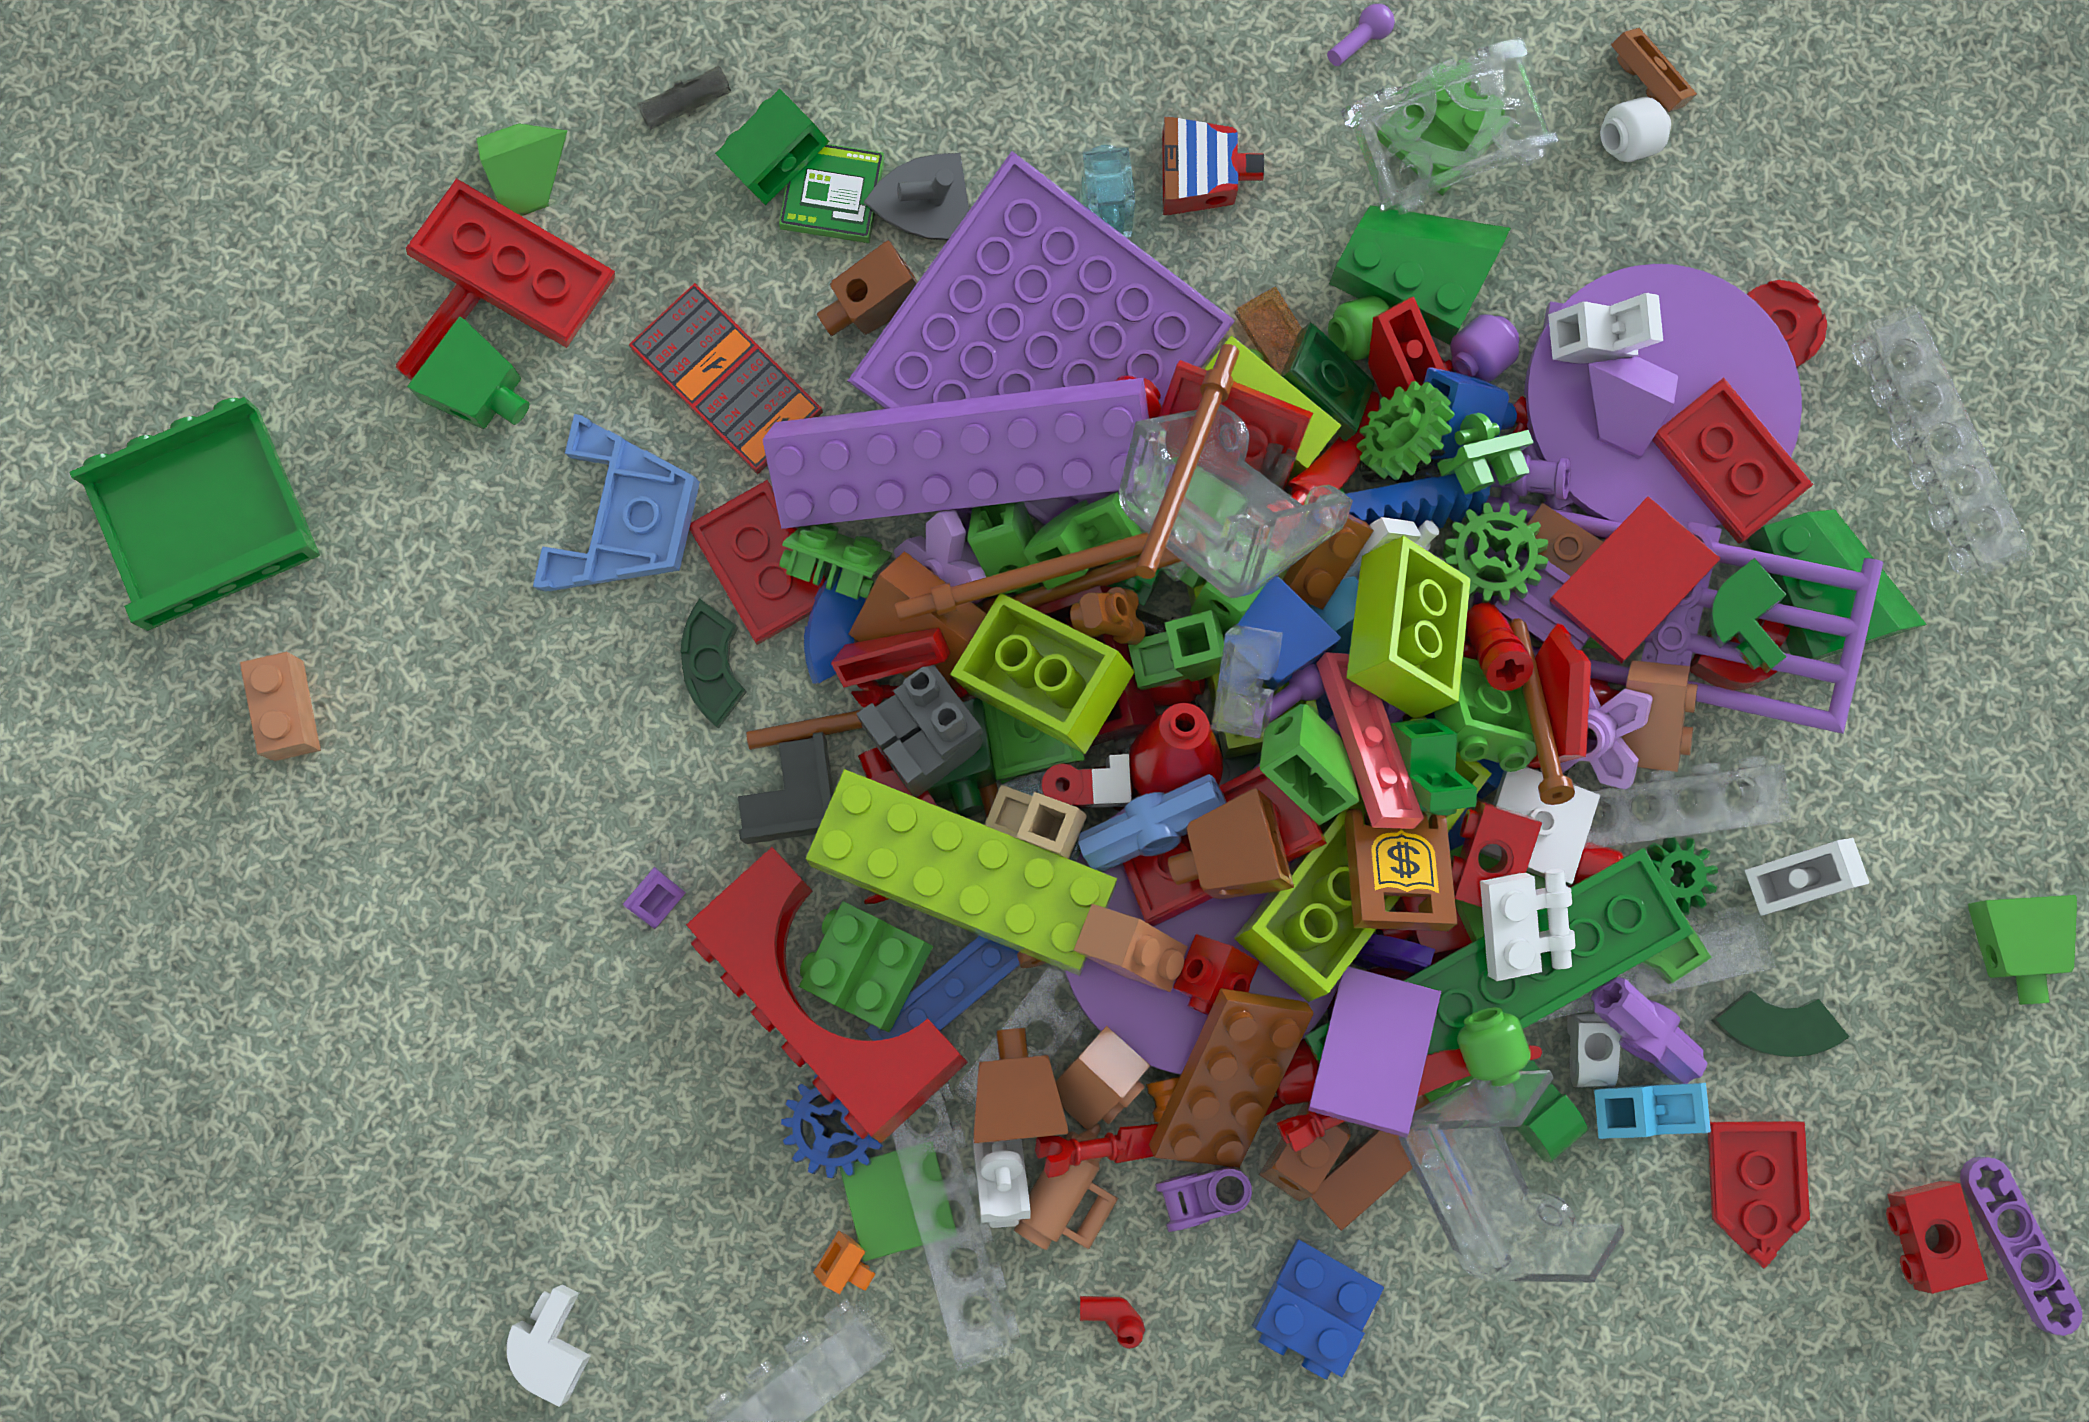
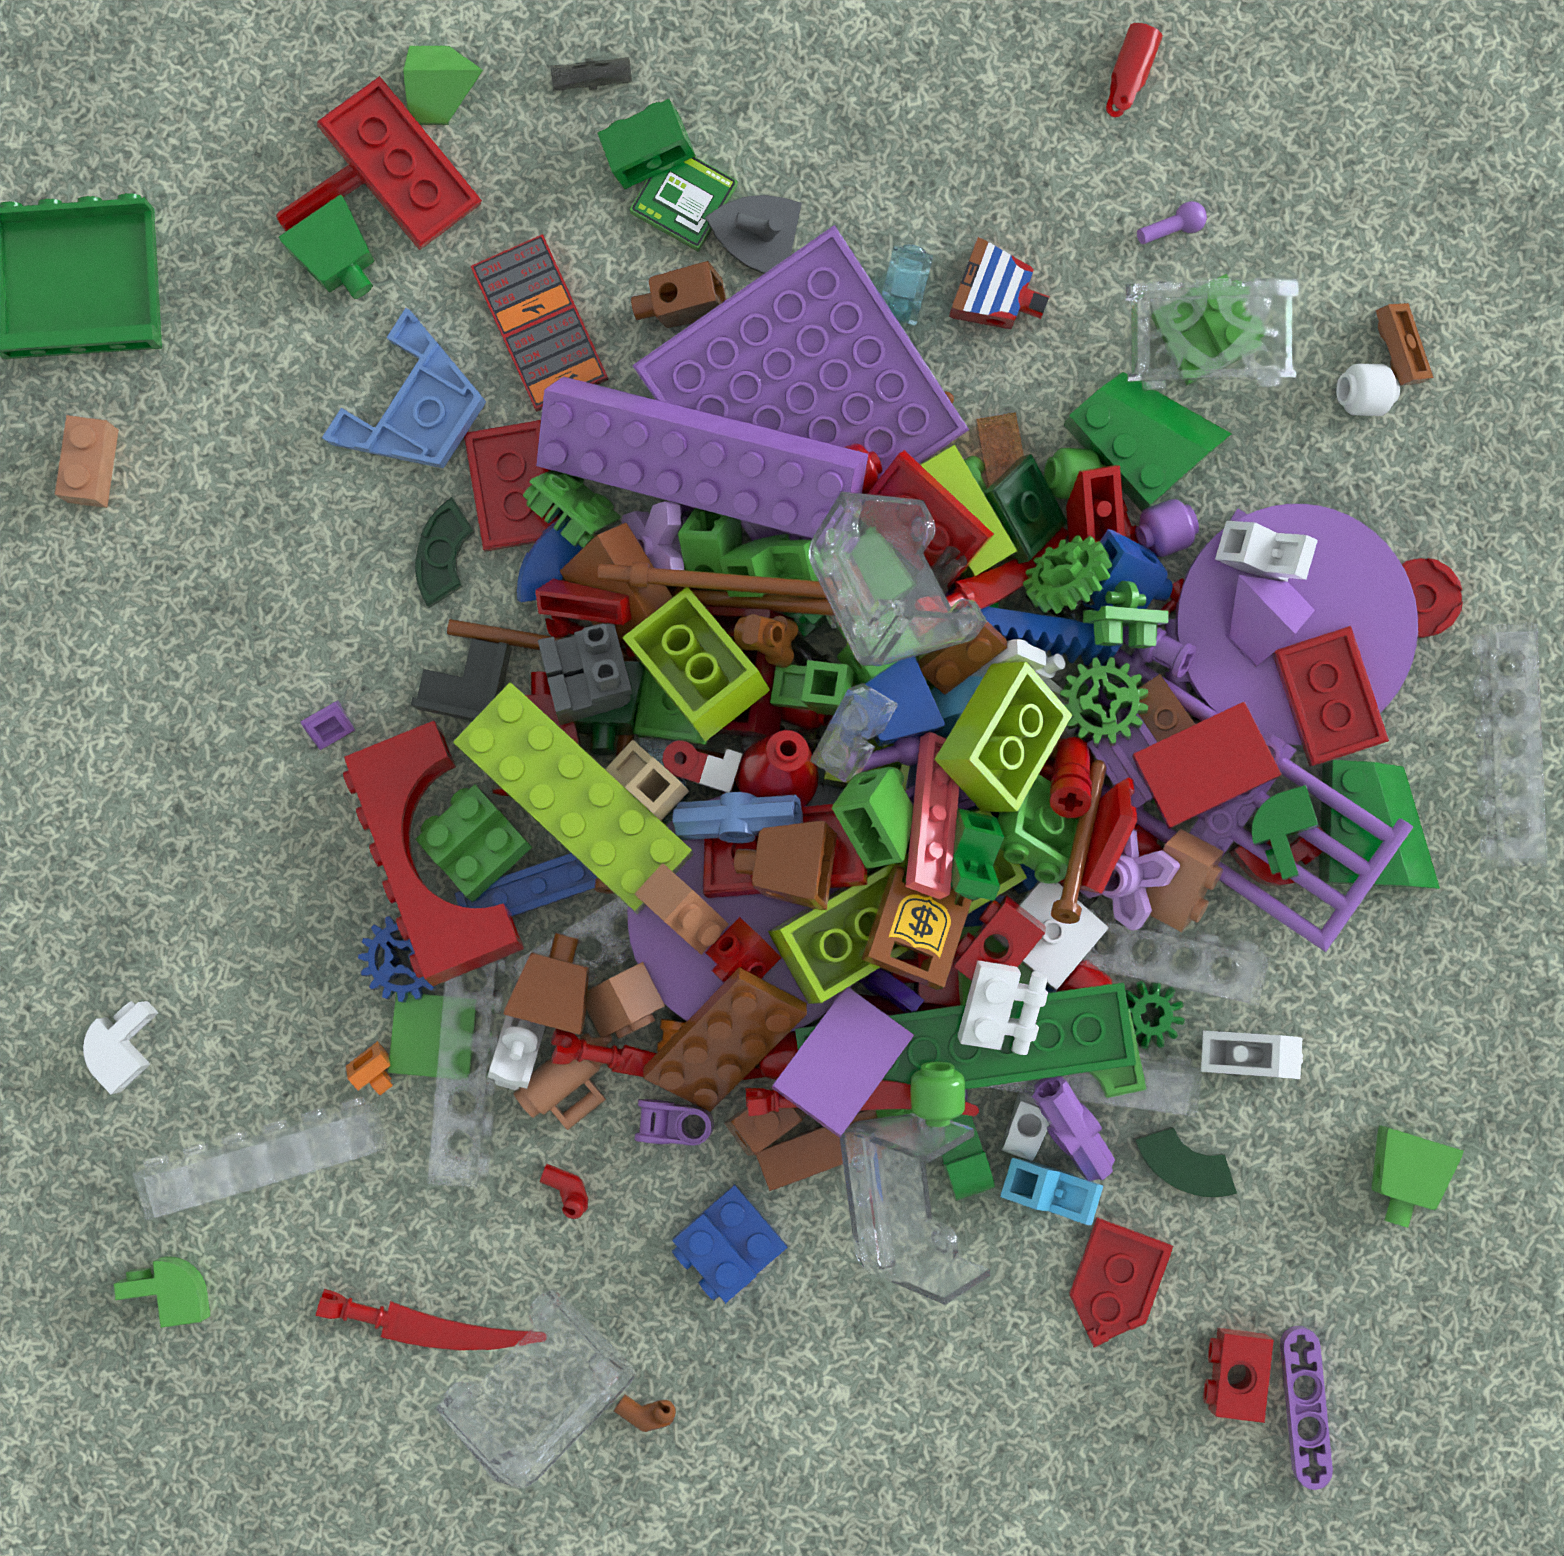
camera: 20 degrees right, 5 degrees up
dark orange bar [1135,344,1239,579] -> none

